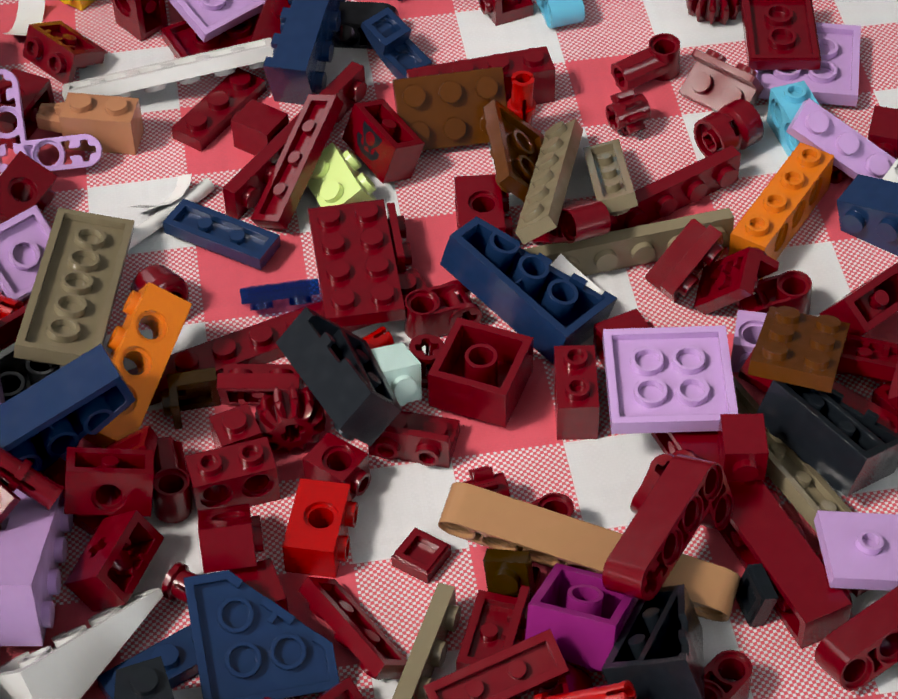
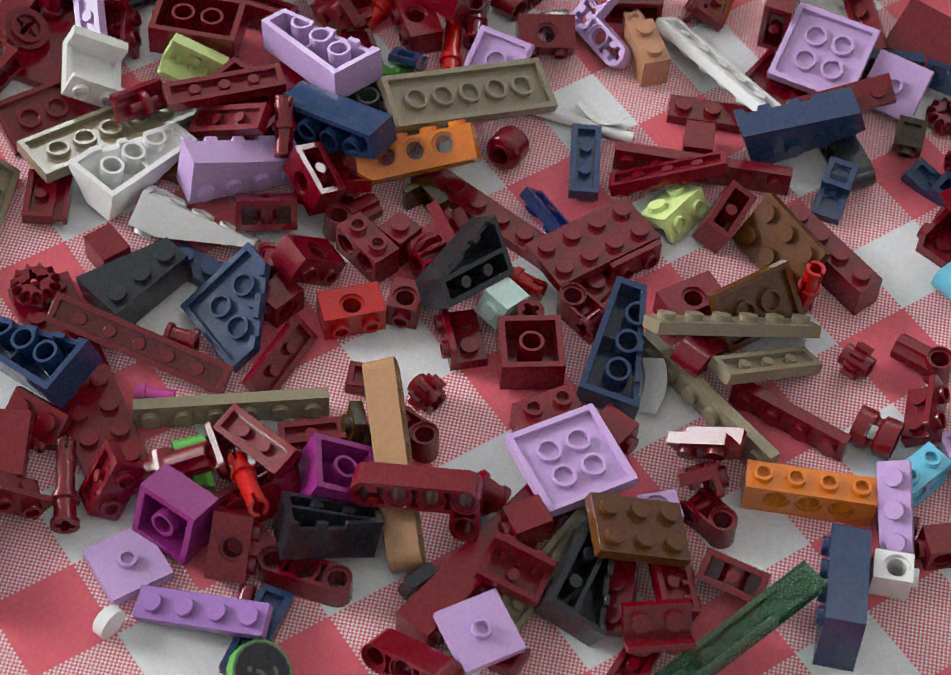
camera: 60 degrees right, 5 degrees up
none -> dark red bracket [474,532,558,609]

